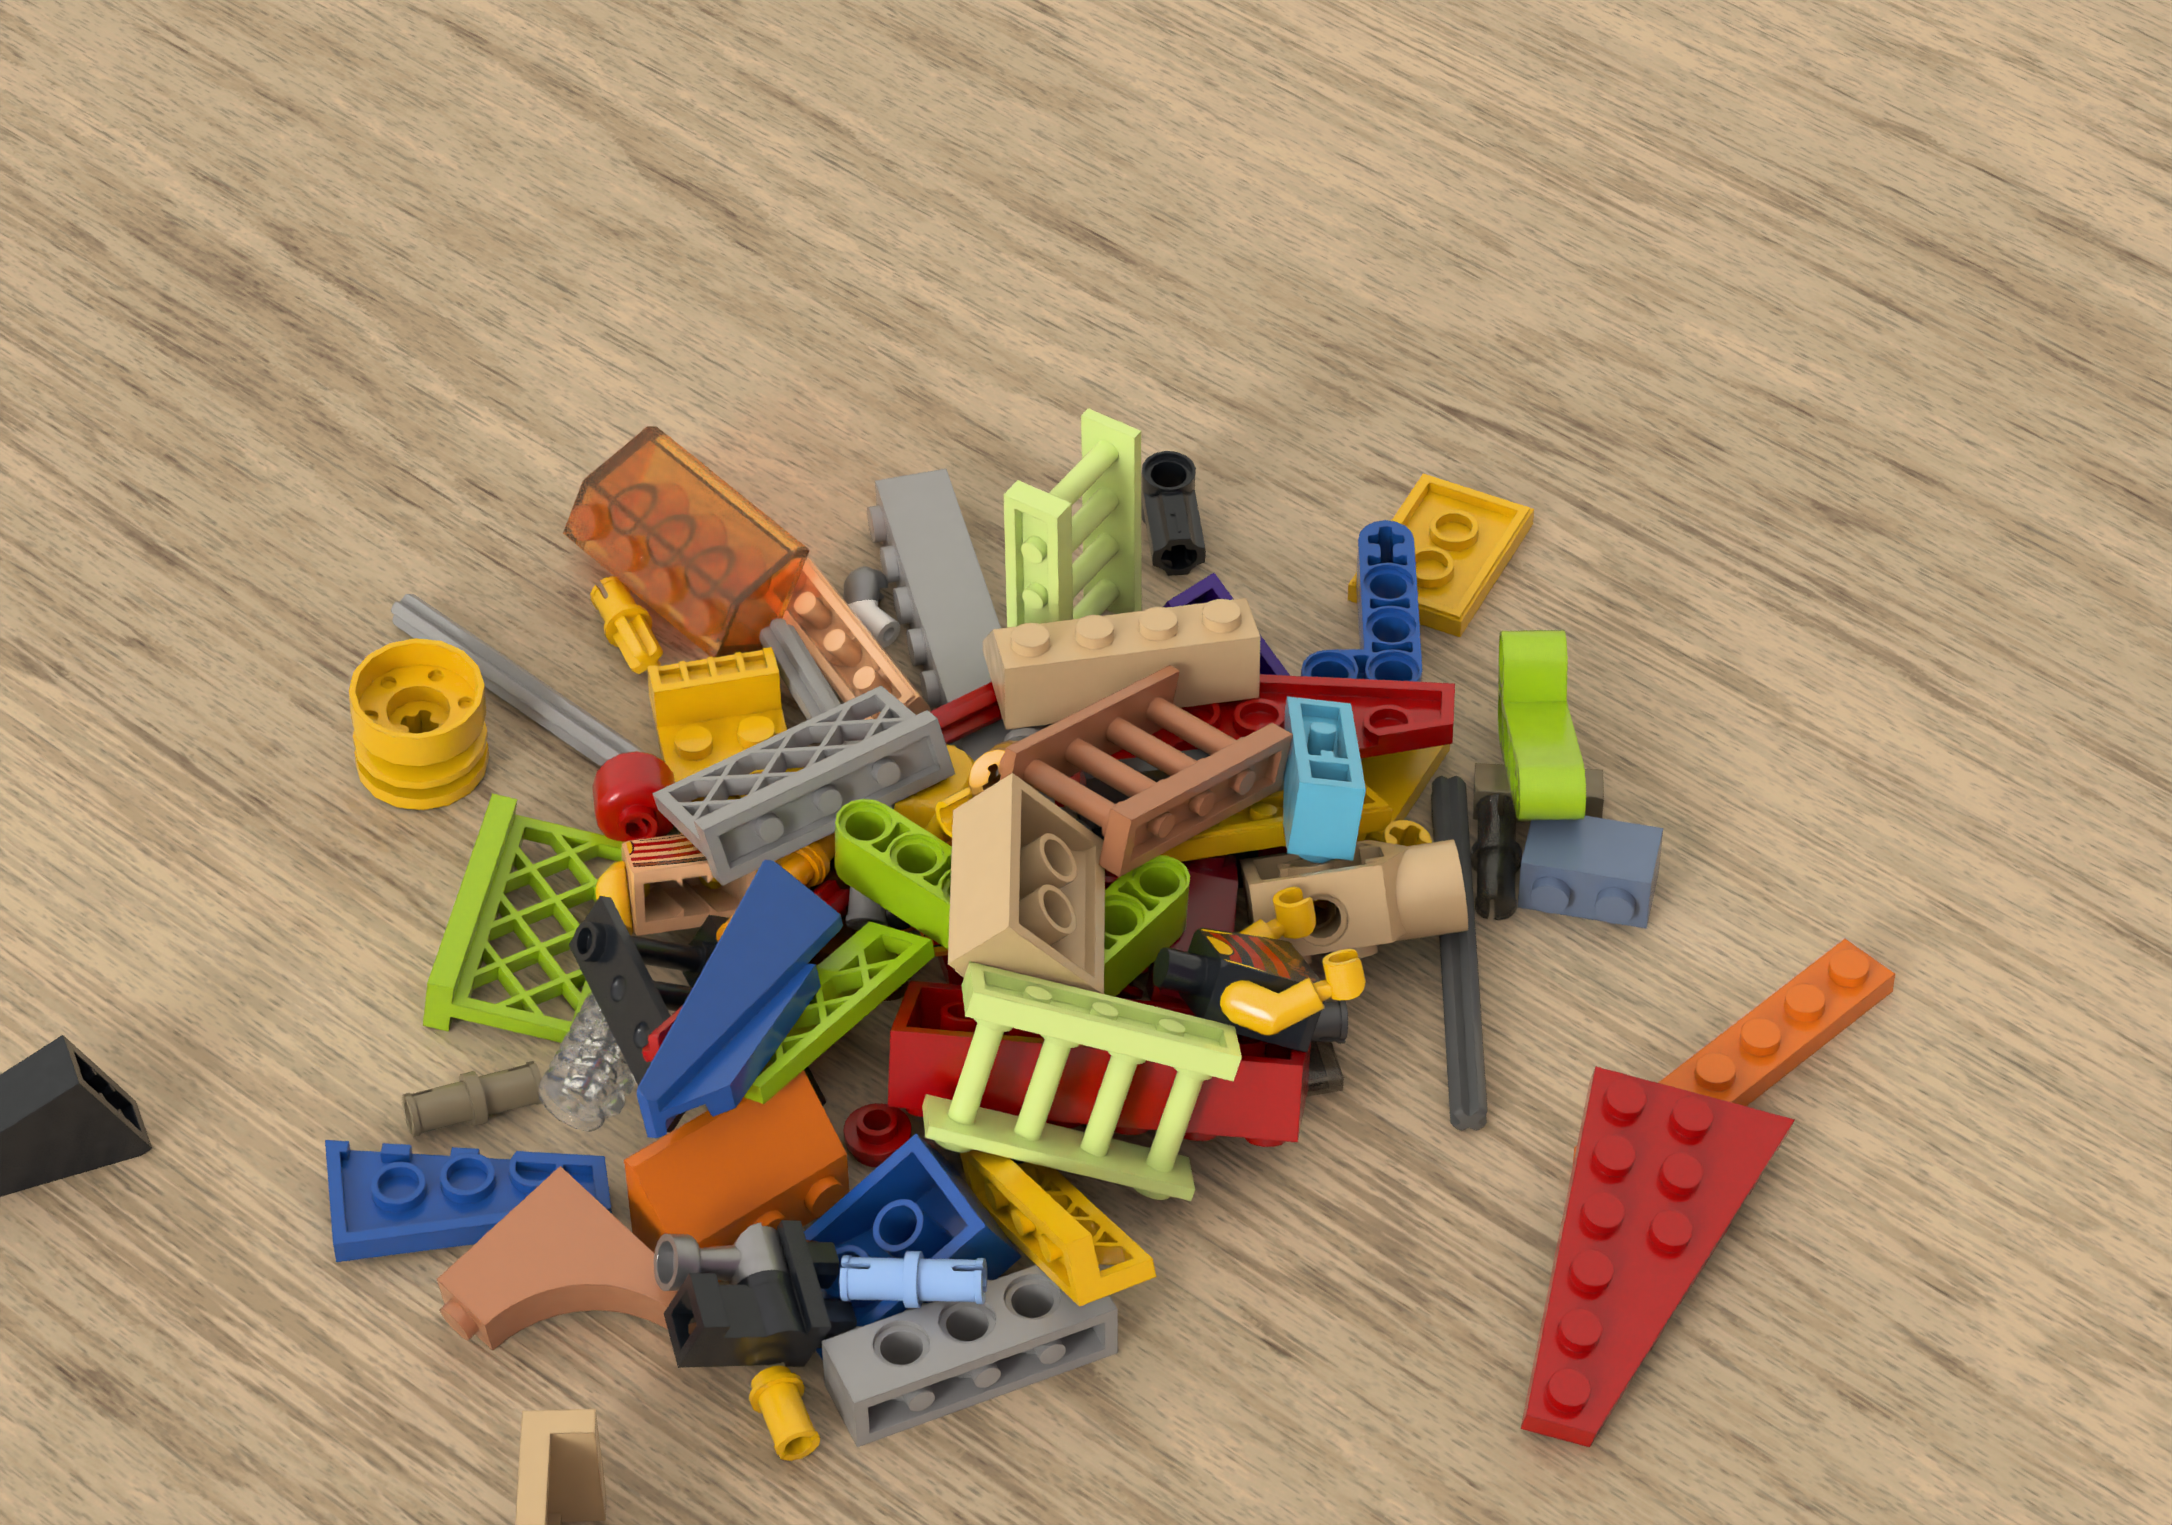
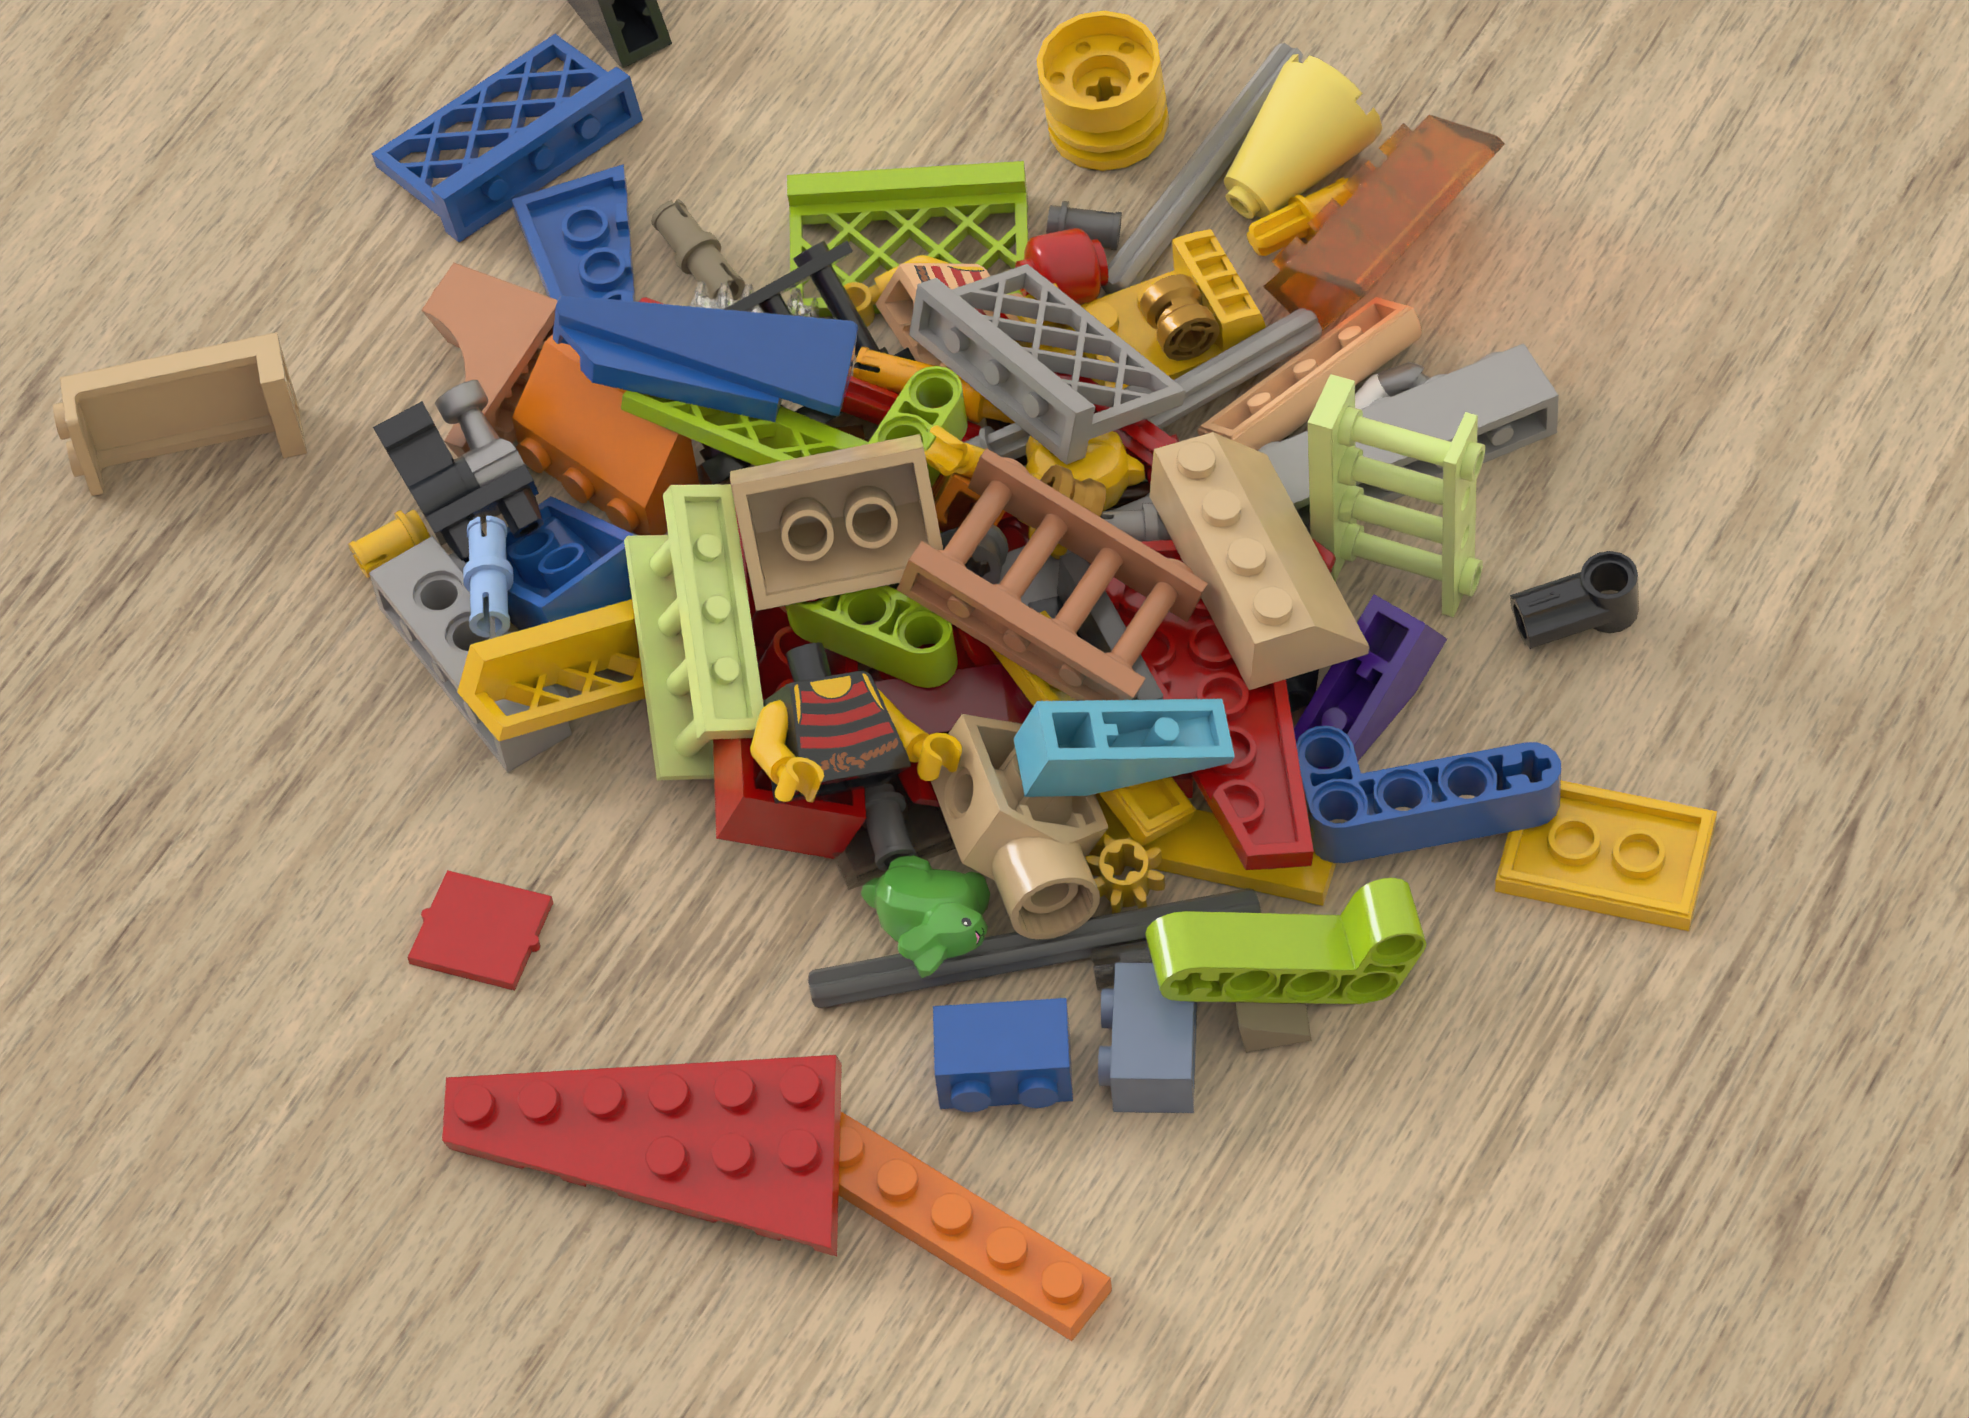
camera: 85 degrees right, 10 degrees up
none -> blue fence [372,34,643,243]
none -> piece [407,870,553,991]
none -> bright green animal [861,856,990,978]
none -> blue brick [933,998,1073,1112]
none -> dark grey pin [1046,201,1122,250]
none -> pearl gold wheel [1140,274,1219,361]
none -> light yellow cone [1224,54,1383,219]

